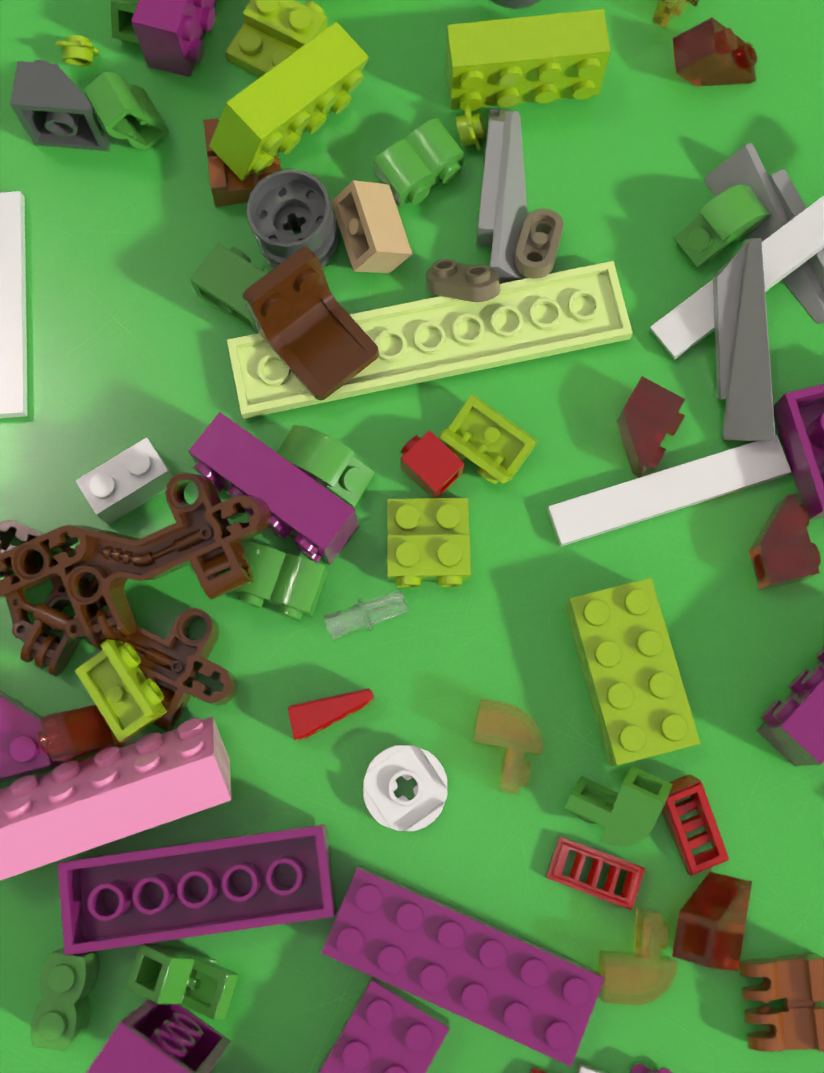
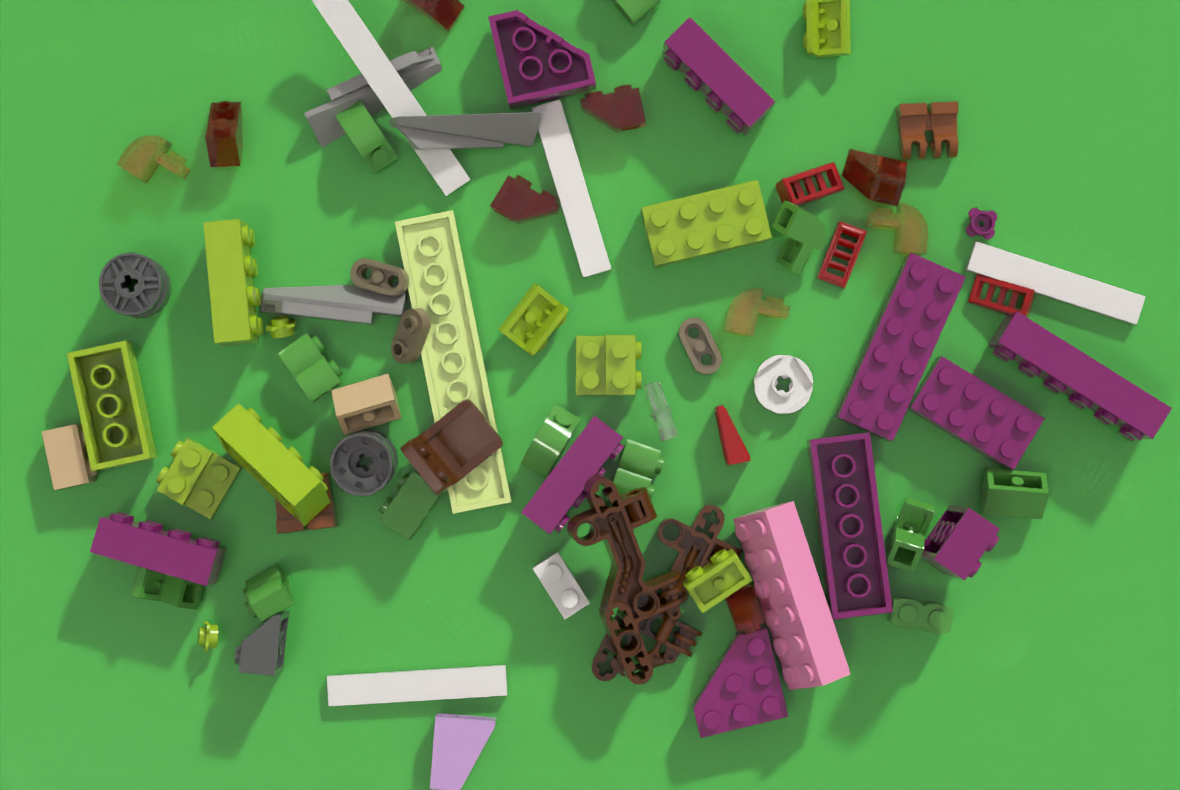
camera: 90 degrees left, 10 degrees up
red brick [400,430,464,498] -> none
none -> dark tan plate [678,318,722,375]

